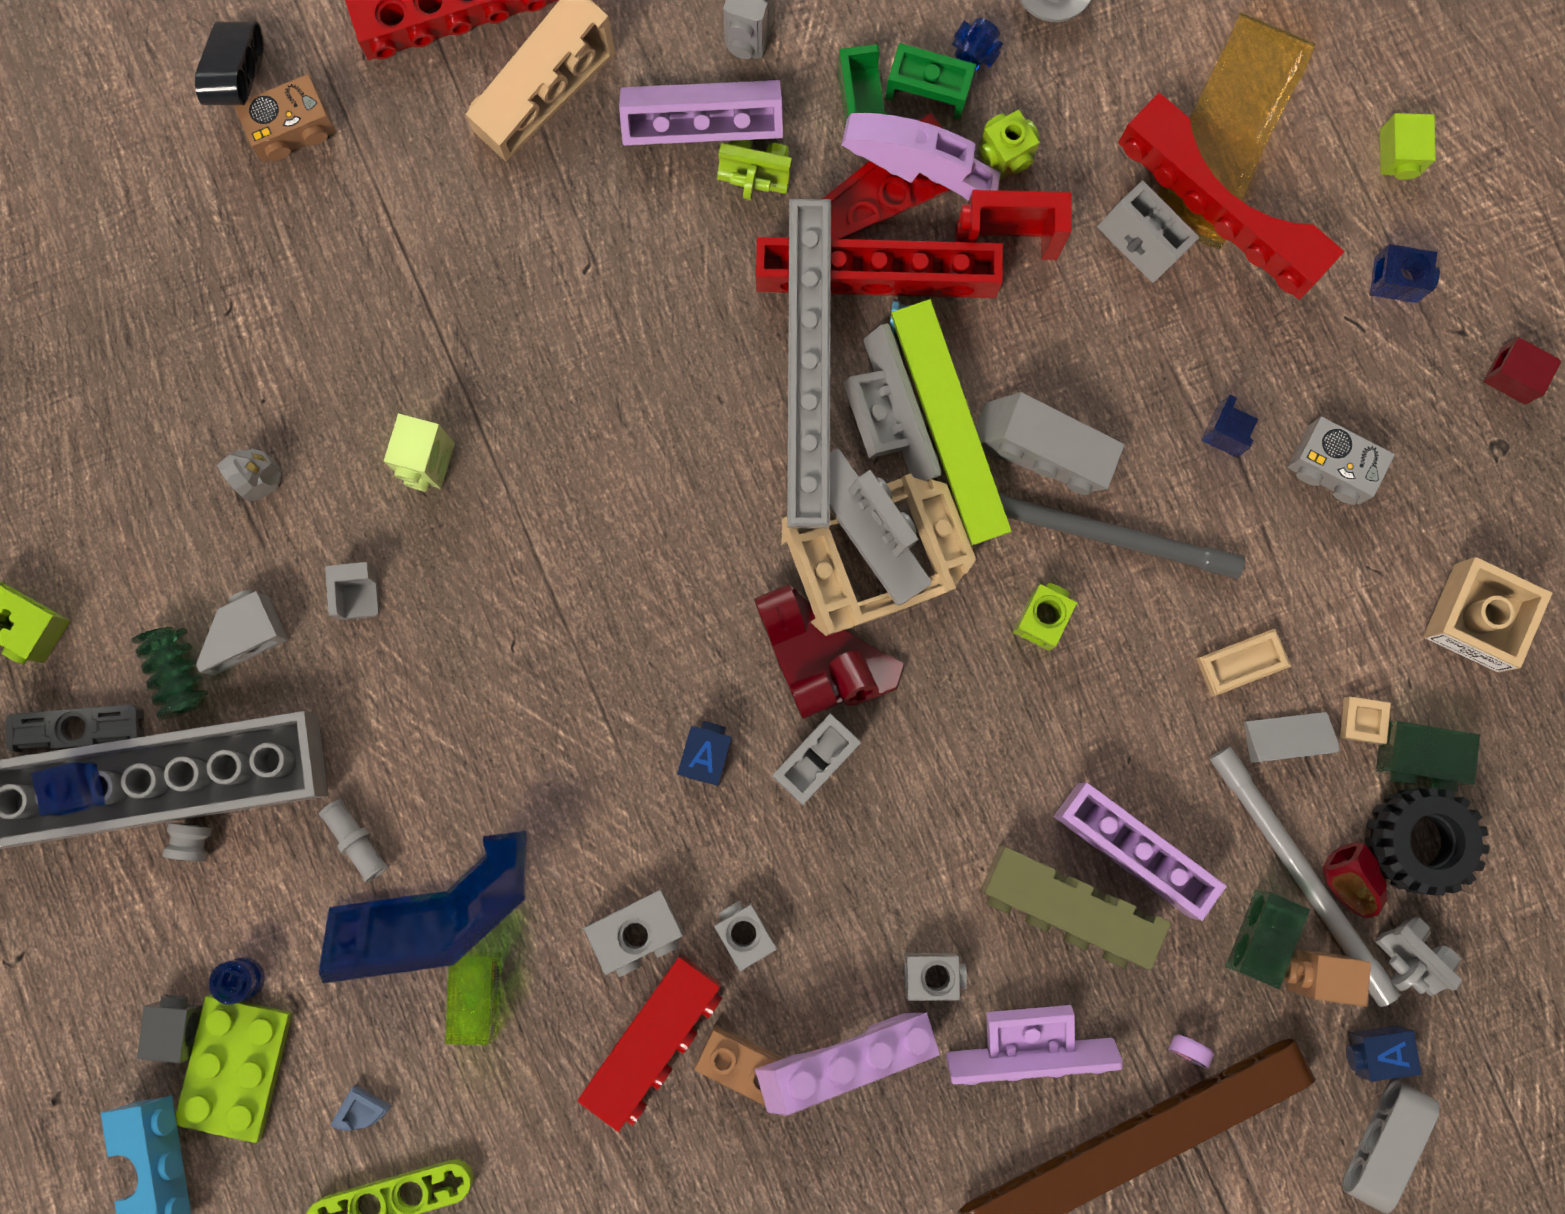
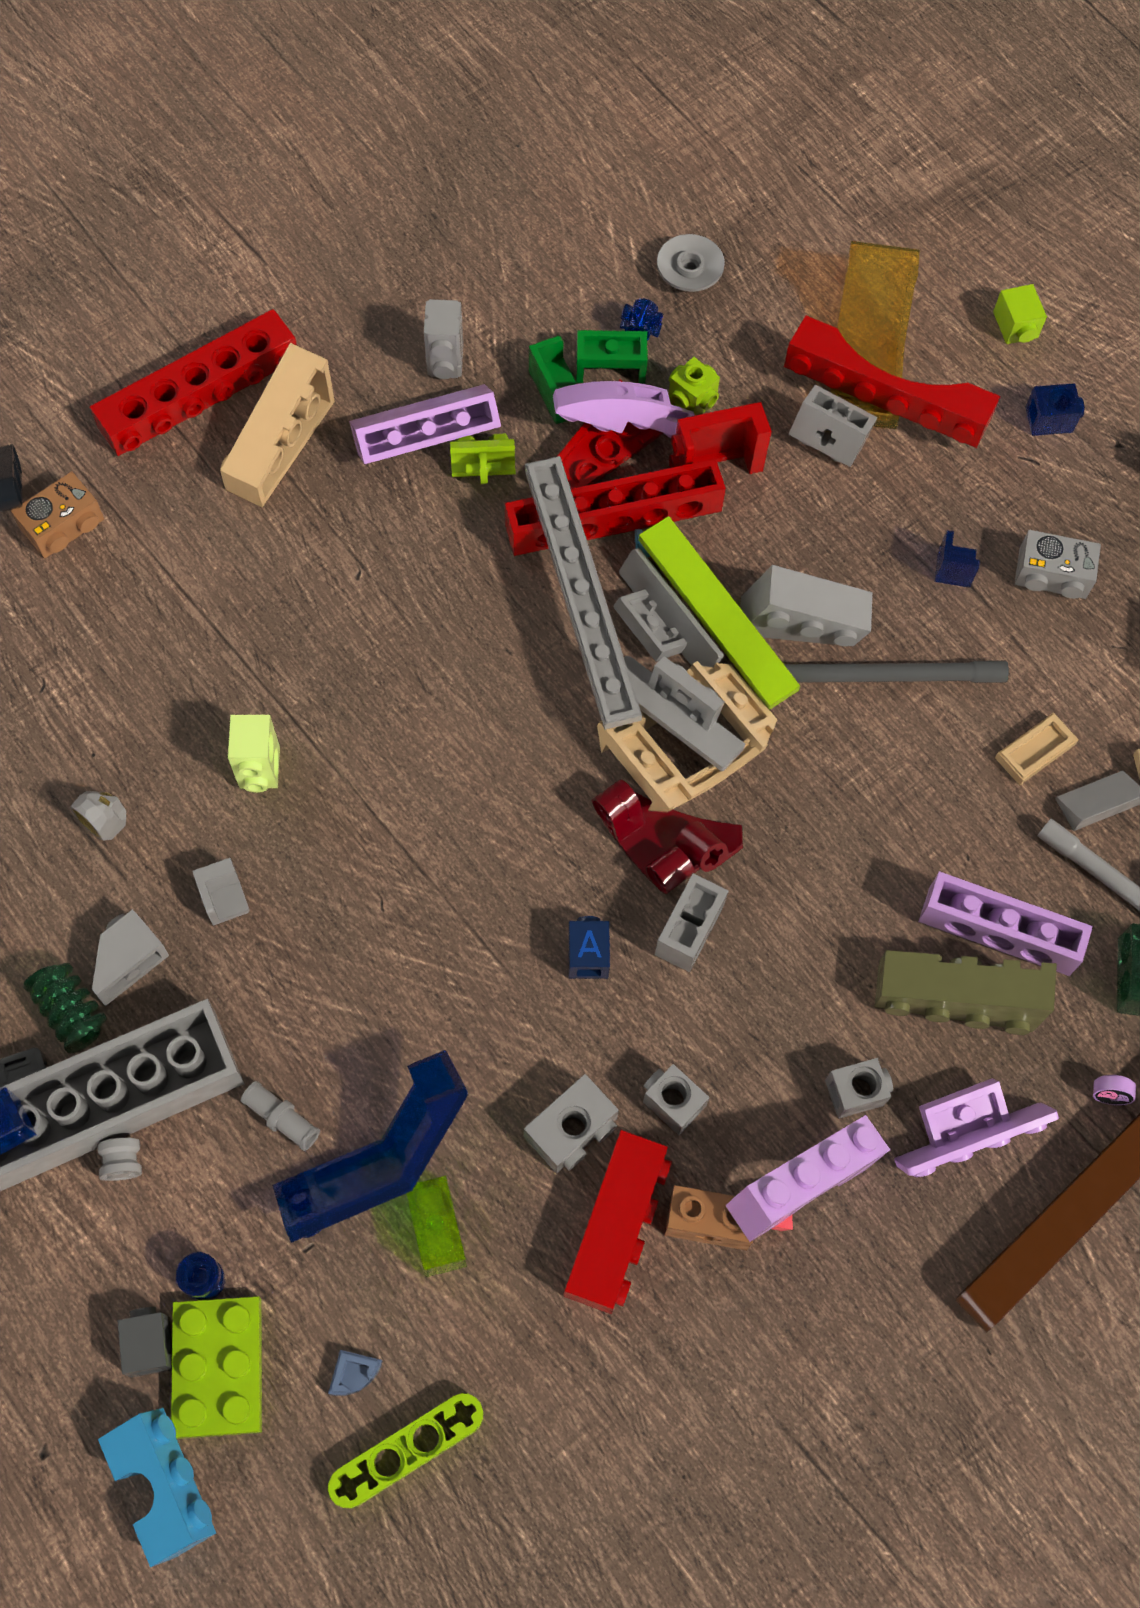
camera: 15 degrees left, 15 degrees down
lime brick [1012,583,1077,651] -> none

